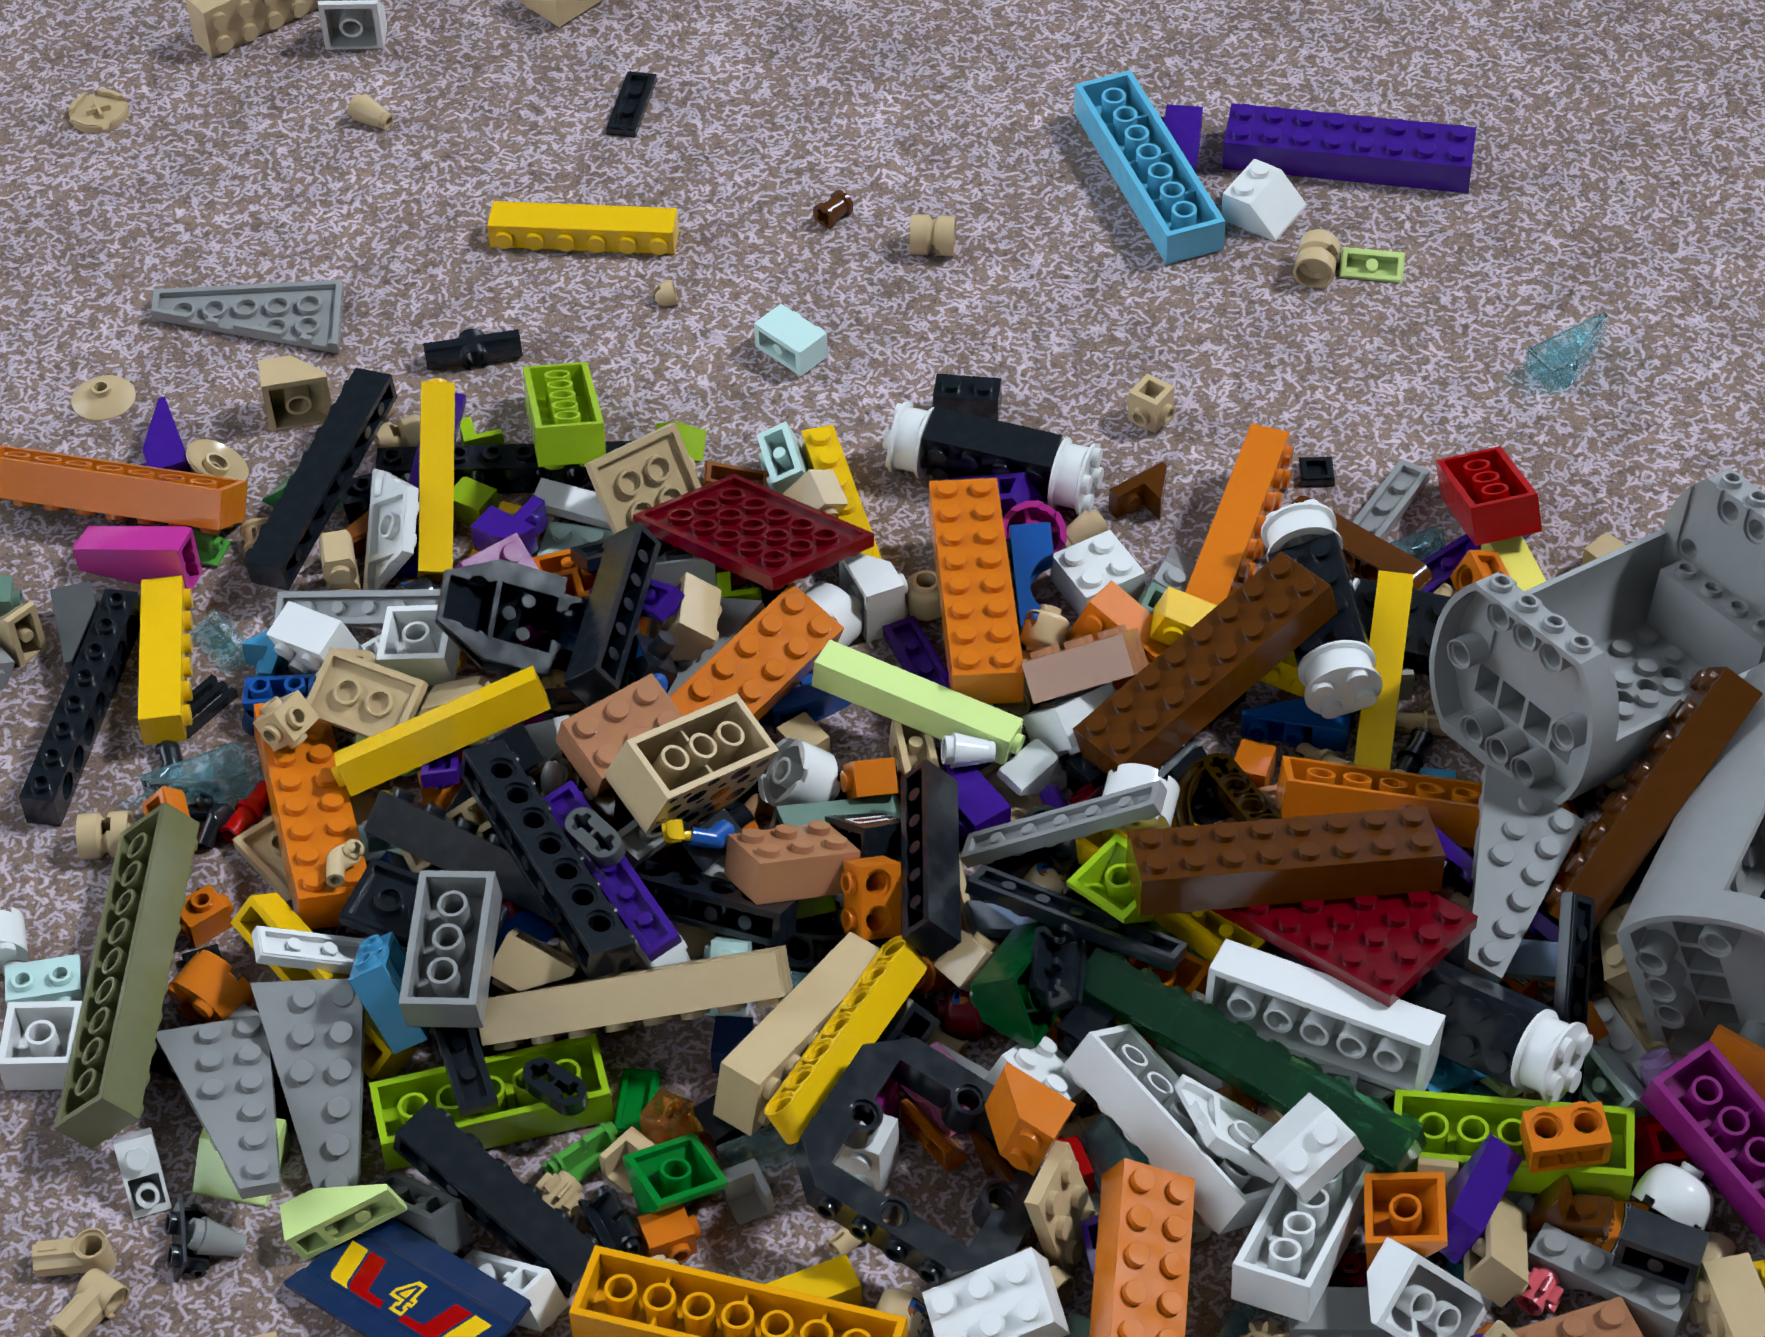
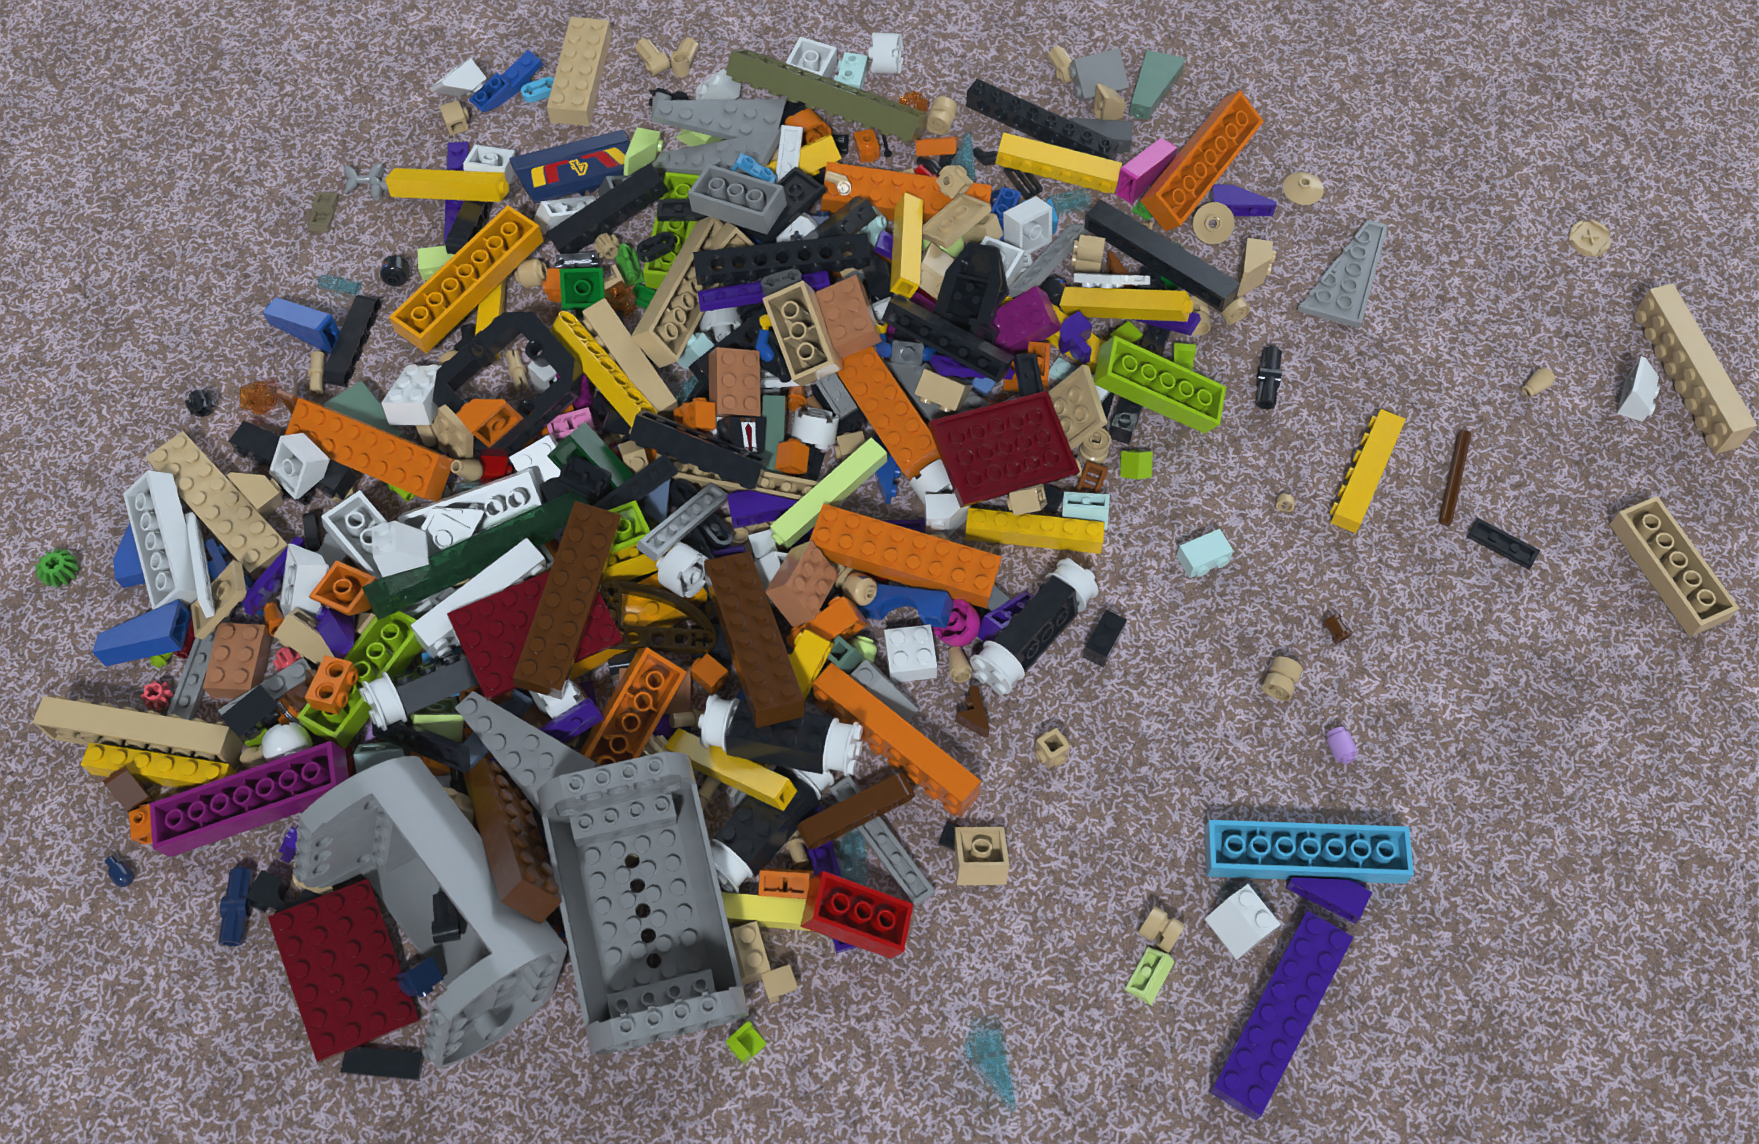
camera: 110 degrees right, 15 degrees up
white cone [941,732,996,768] -> none
none -> tan cone [450,459,483,482]
none -> clear orange brick [898,90,930,112]
none -> tan slope [955,827,1009,885]
none -> lavender brick [1326,727,1359,765]
none -> reddish brown axle [1439,430,1471,526]

